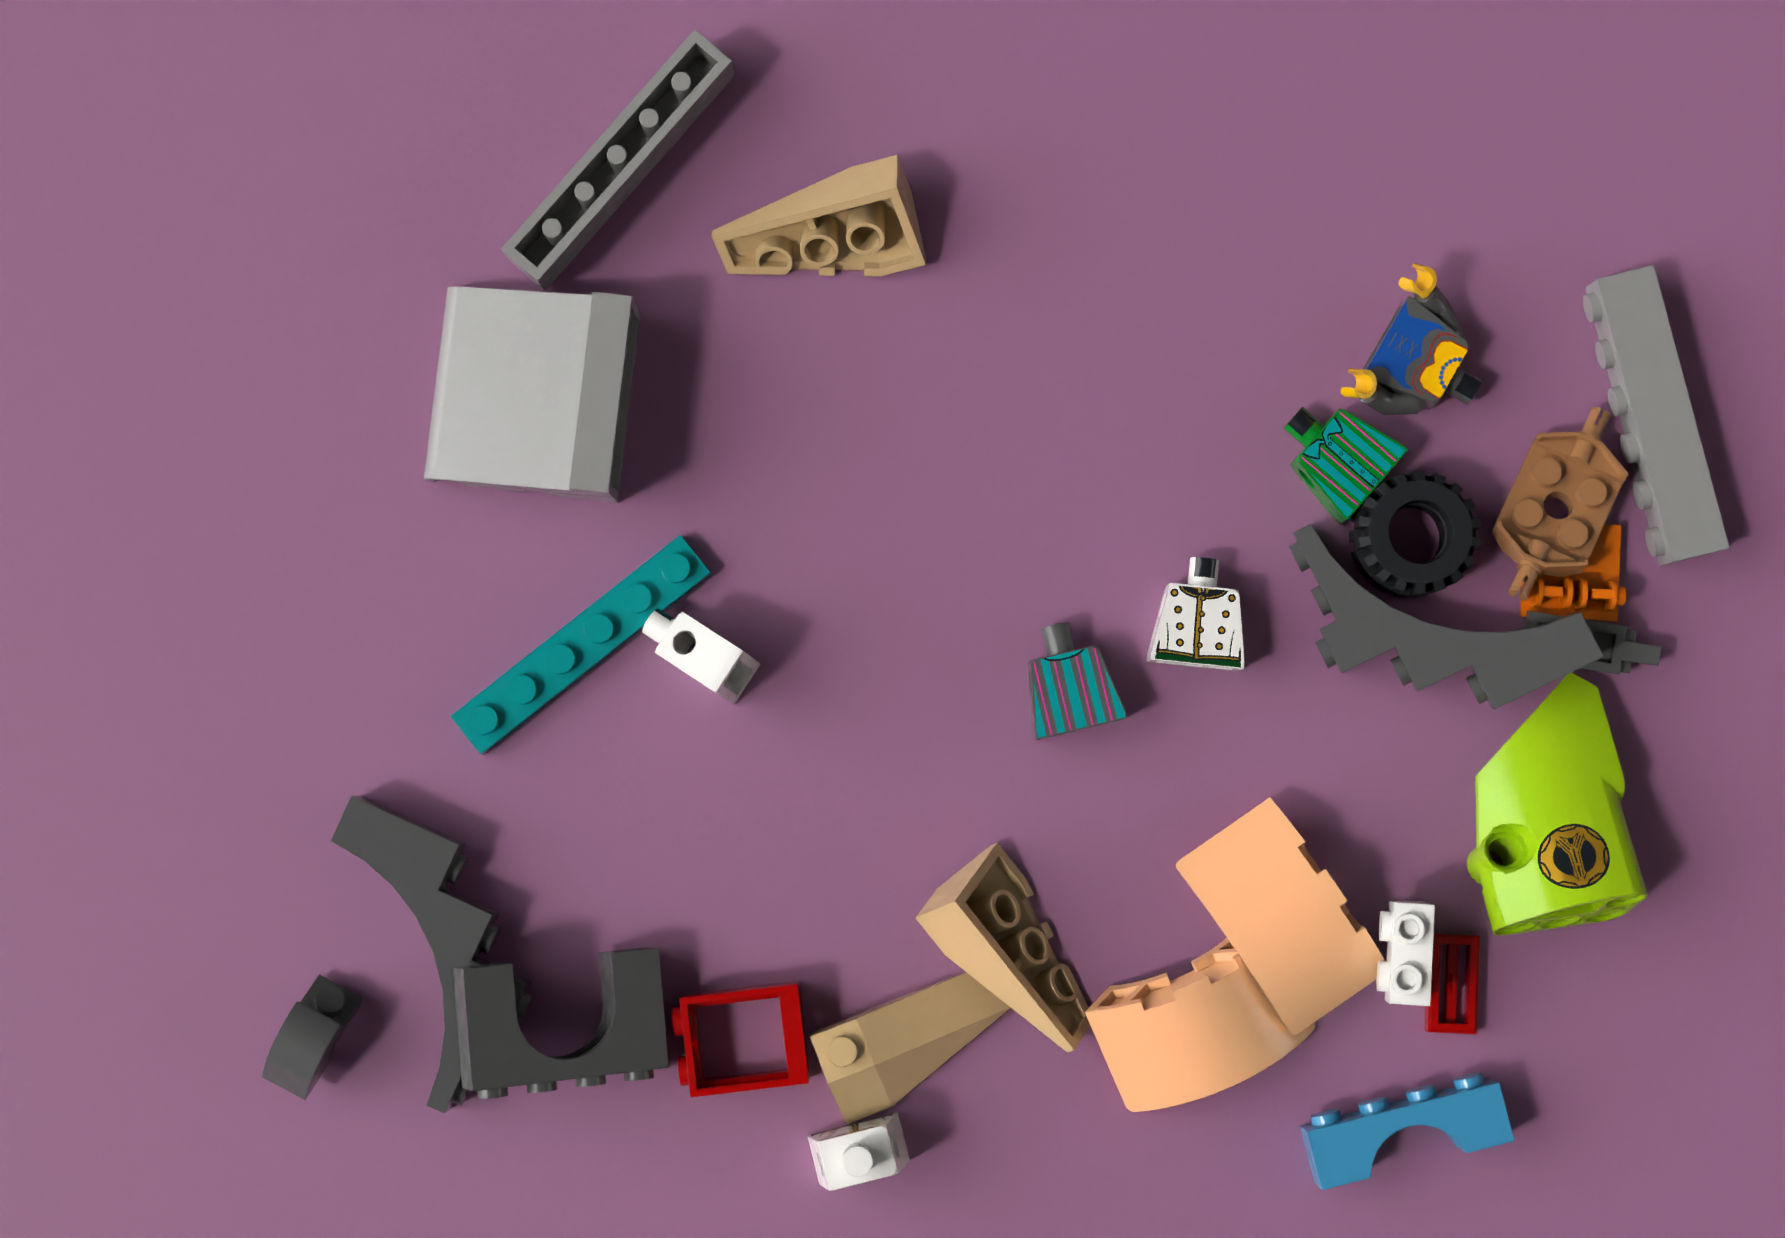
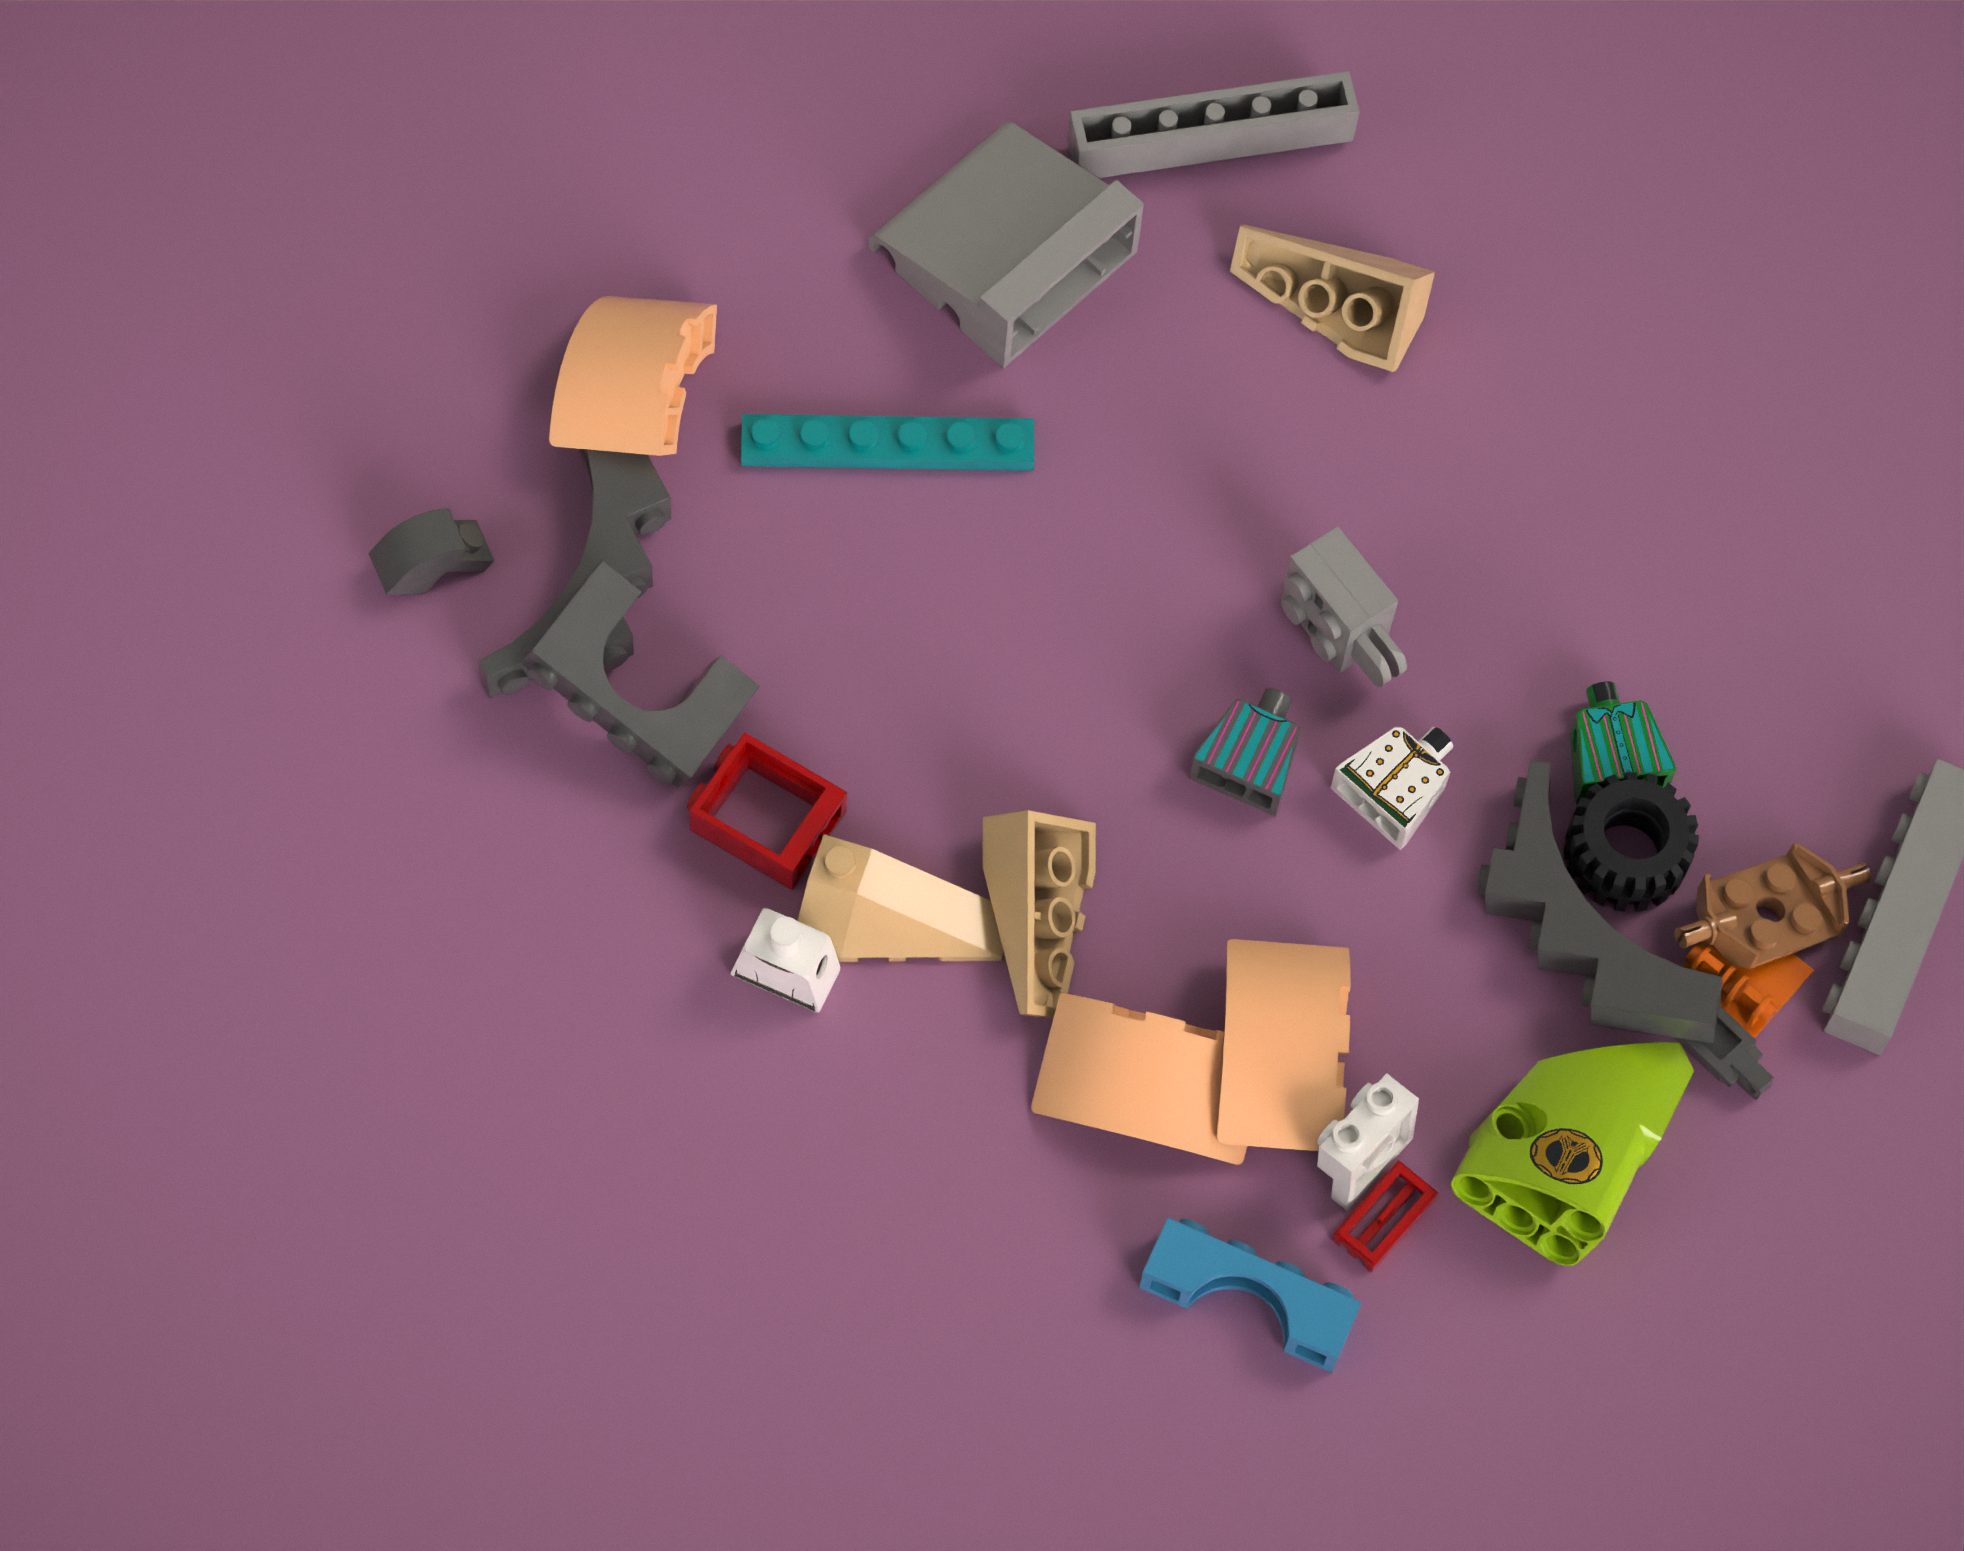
camera: 35 degrees right, 20 degrees down
white torso [642,608,760,704] -> none
torso [1341,263,1482,415] -> none
none -> light nougat panel [549,296,717,456]
none -> light grey brick [1281,526,1407,687]

